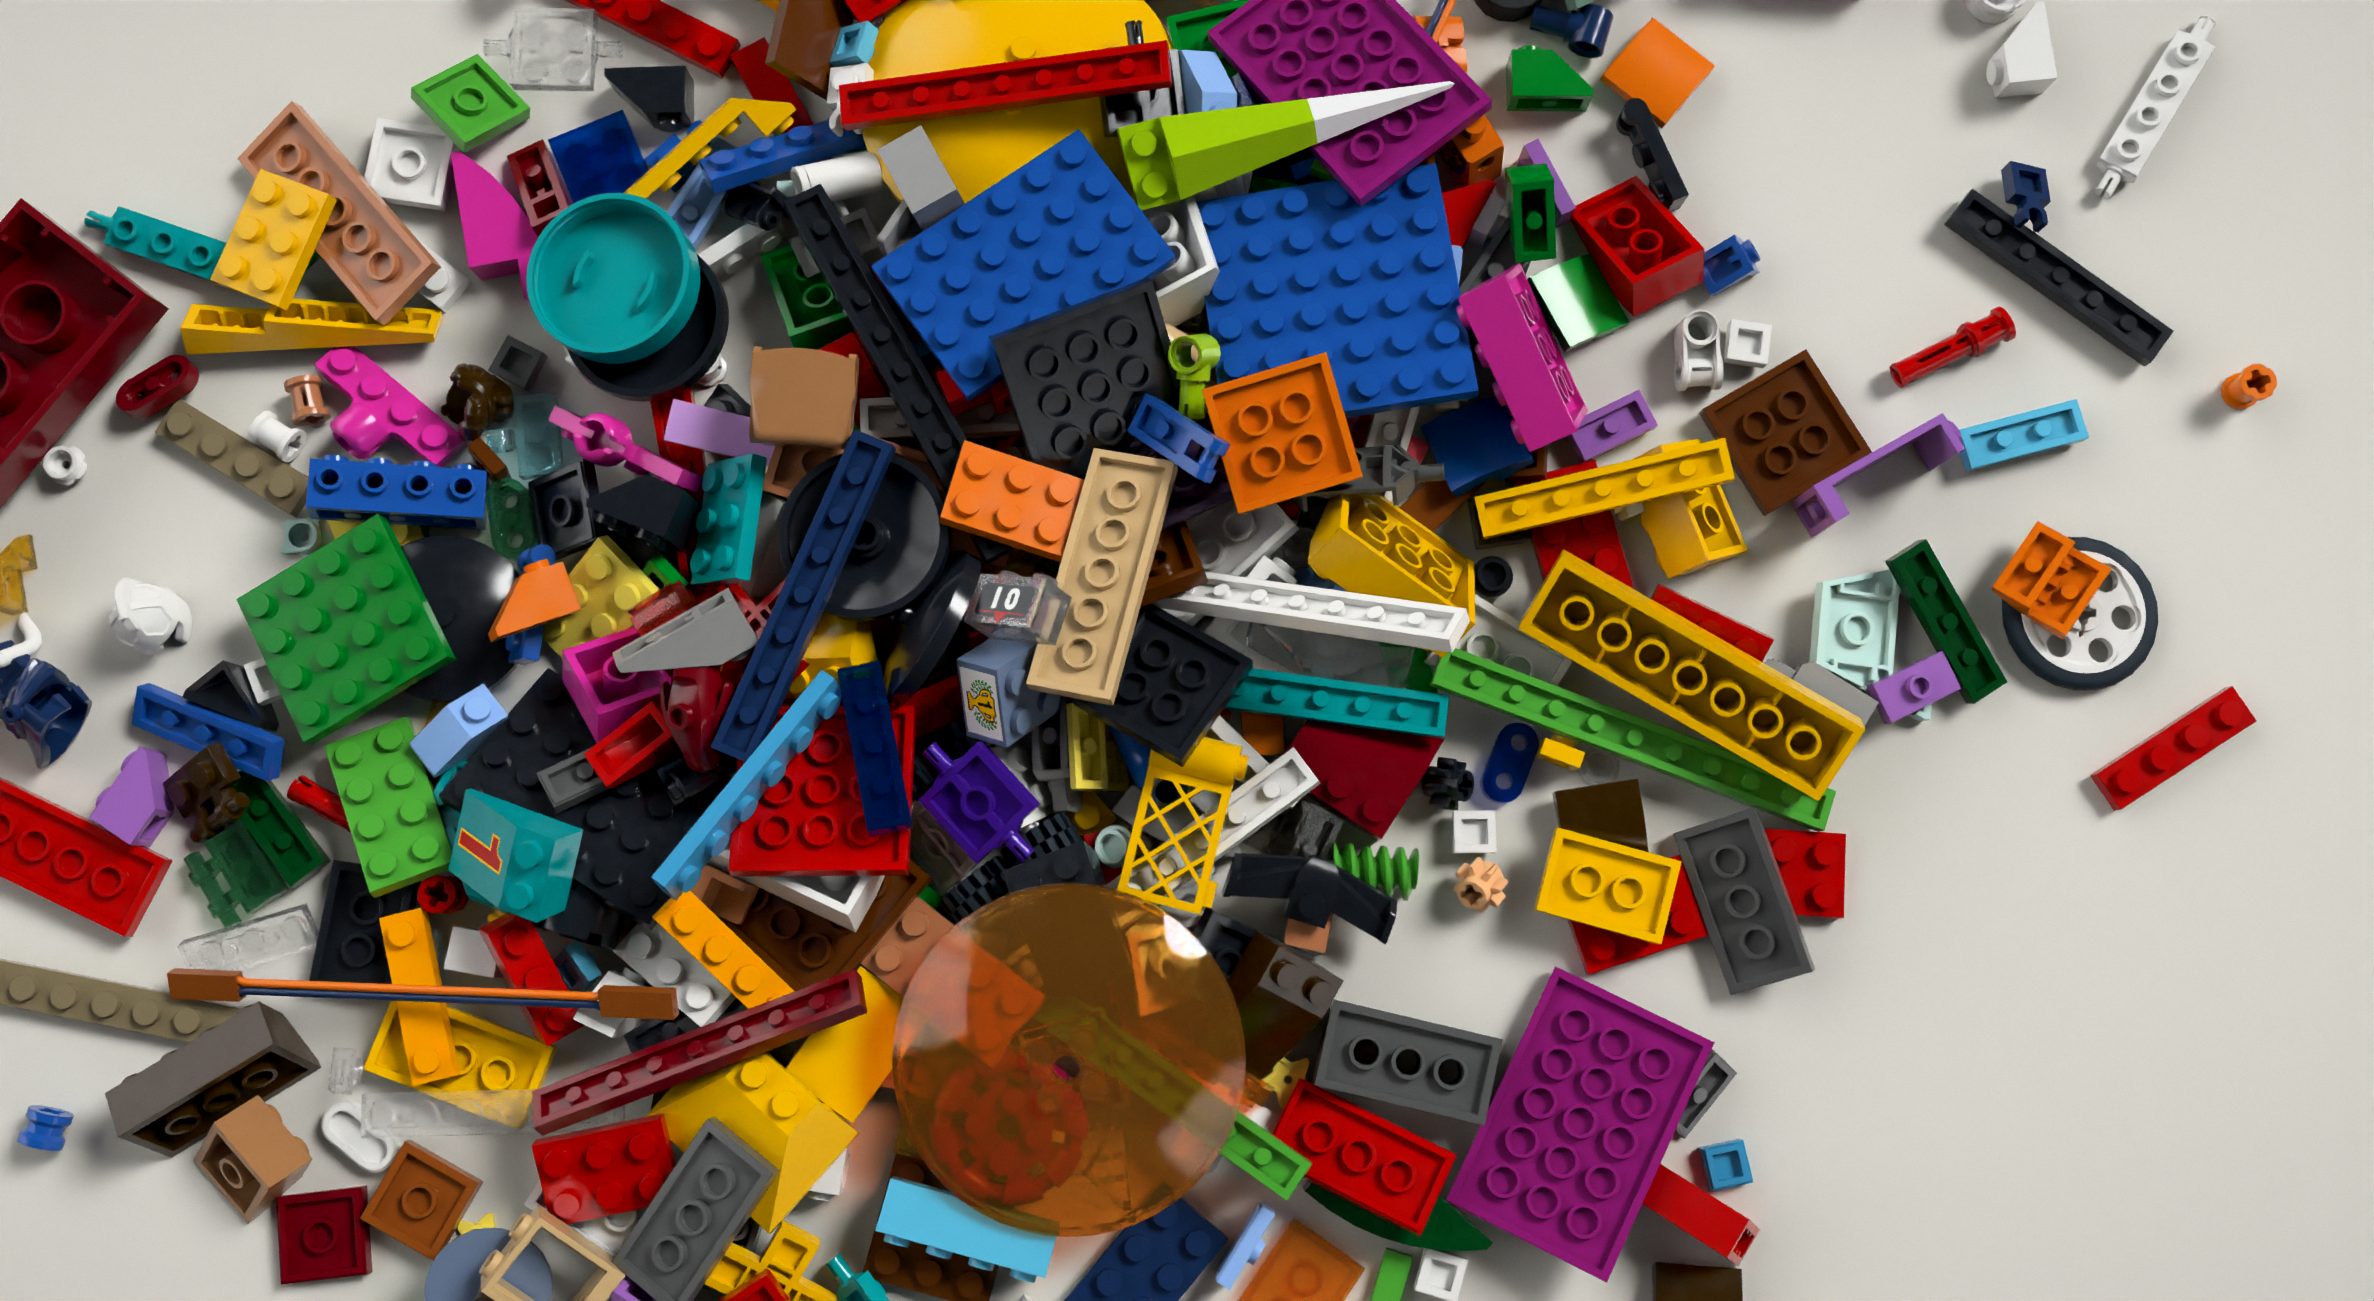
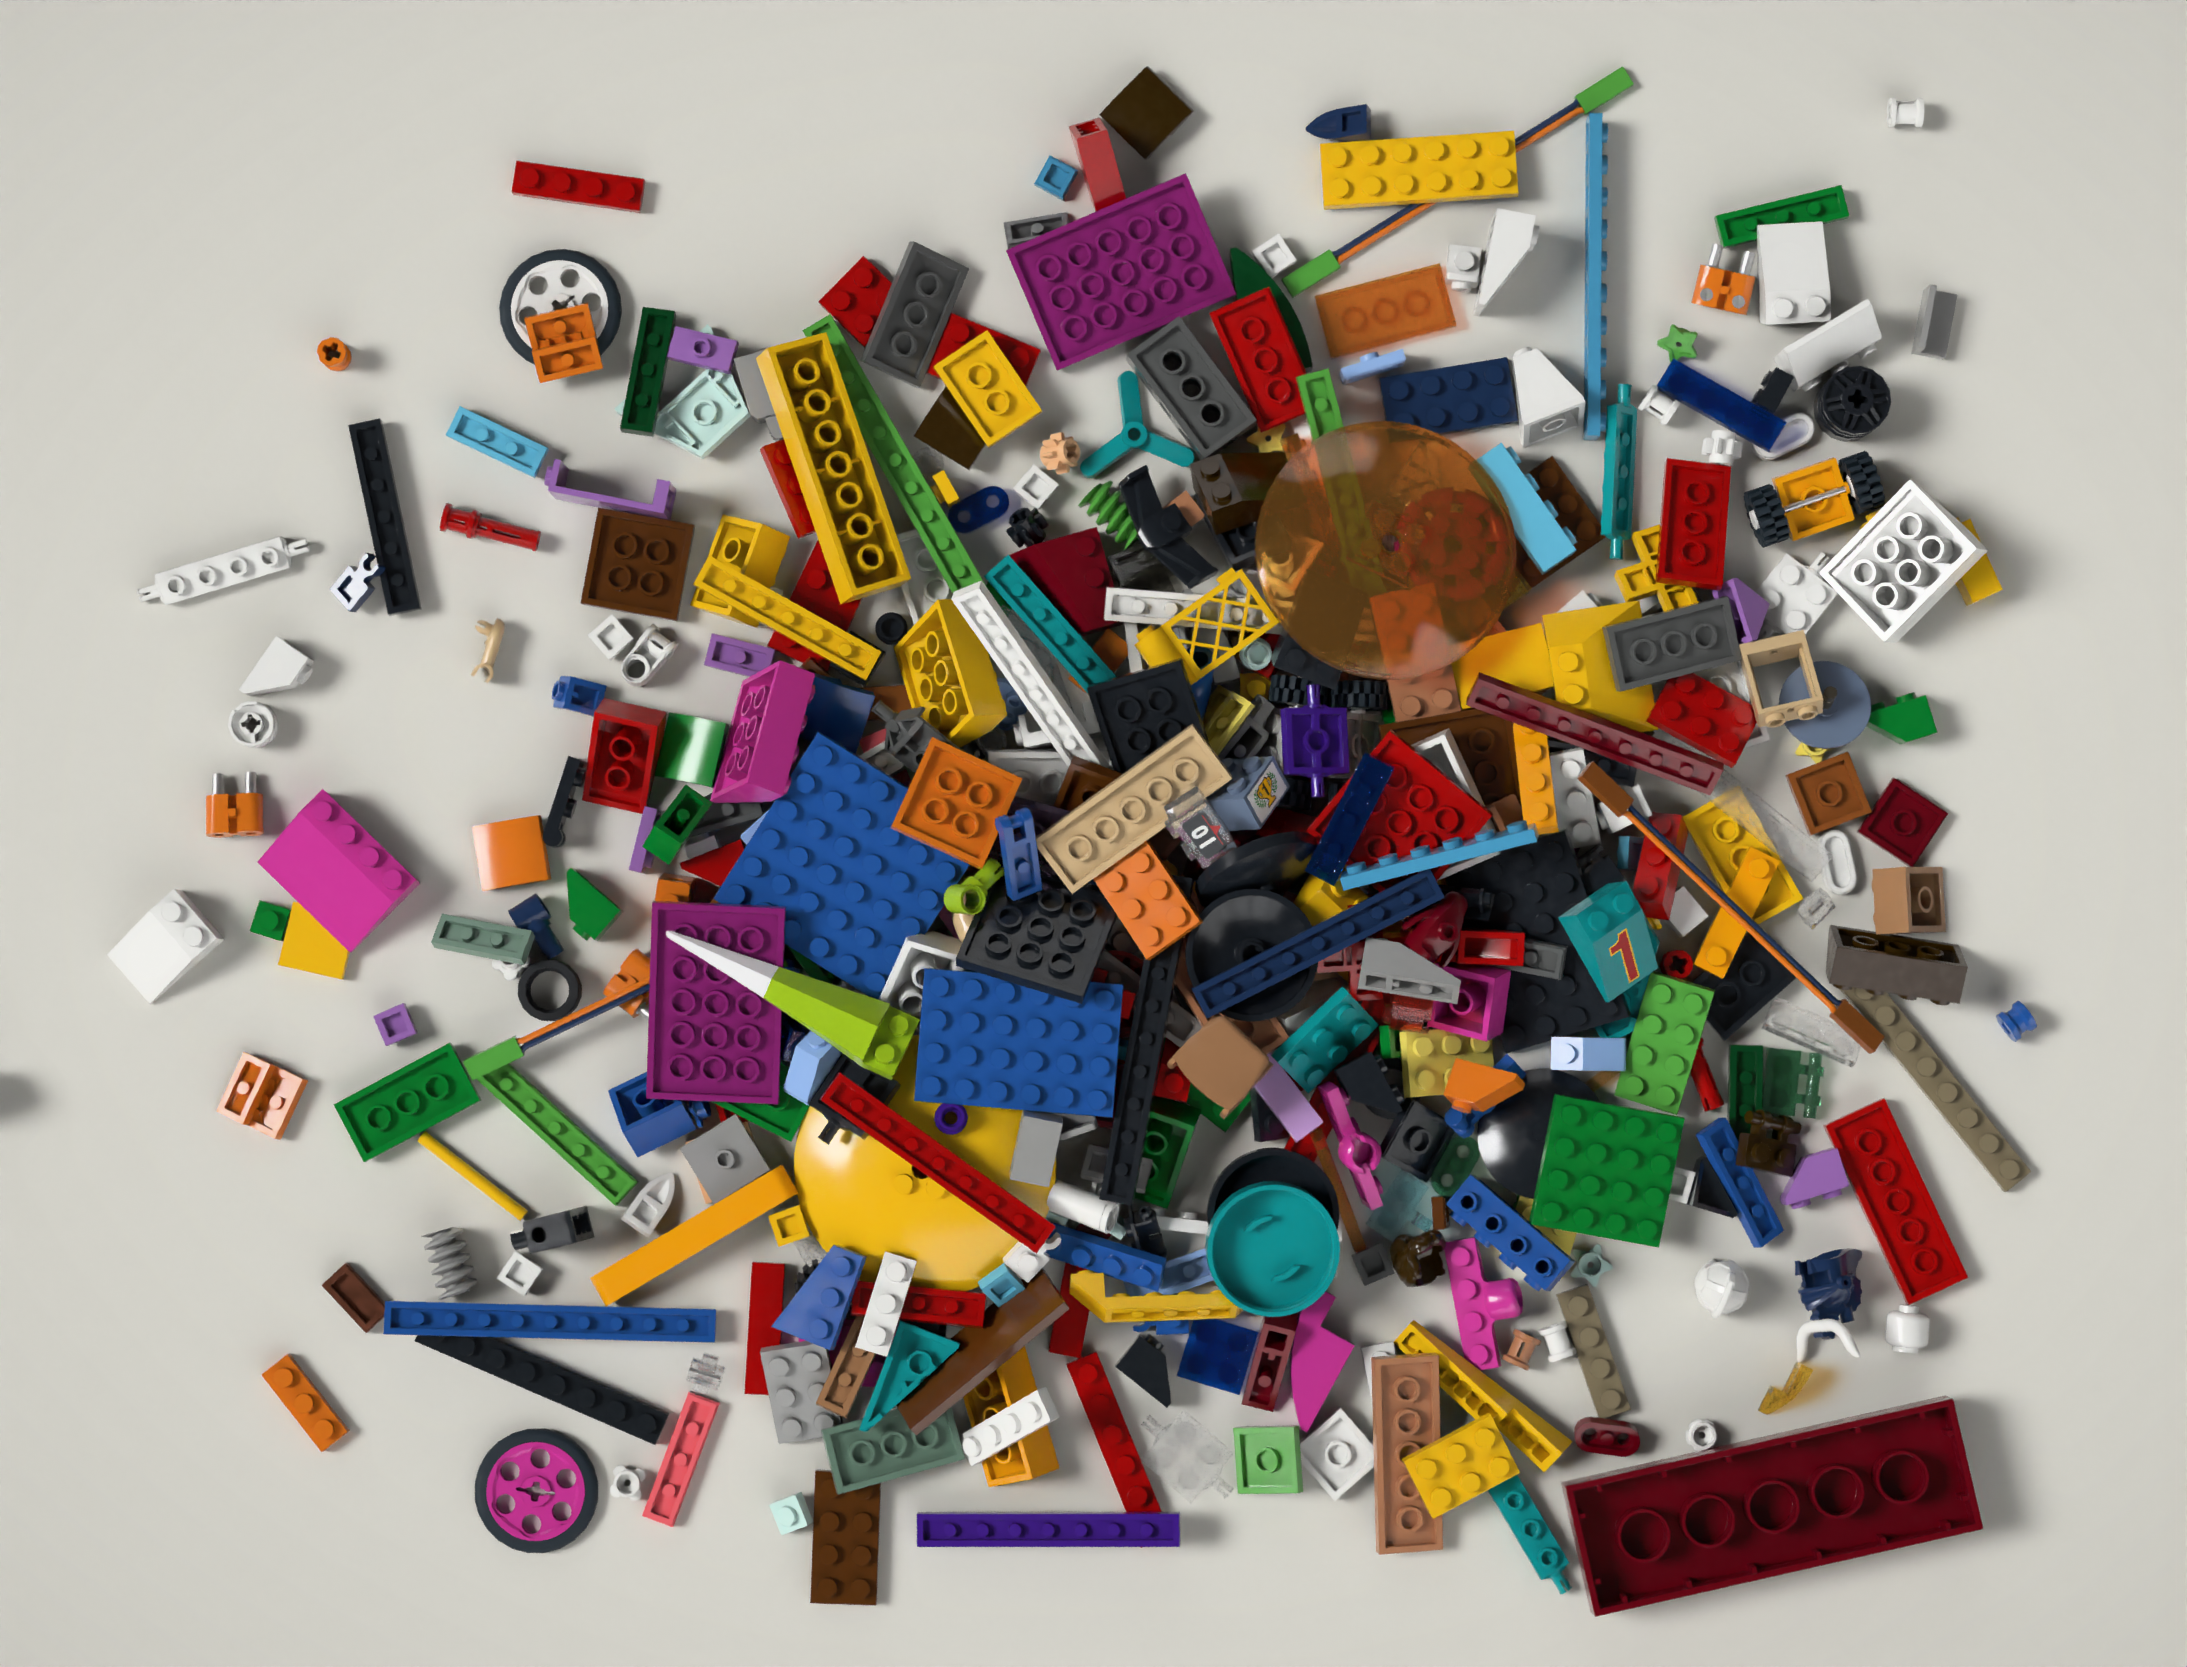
camera: 140 degrees left, 5 degrees up
none -> tan piece [471,618,505,683]
none -> dark purple plate [934,1103,968,1135]
none -> teal piece [1080,371,1195,478]
none -> clear orange bar [1310,1128,1367,1252]

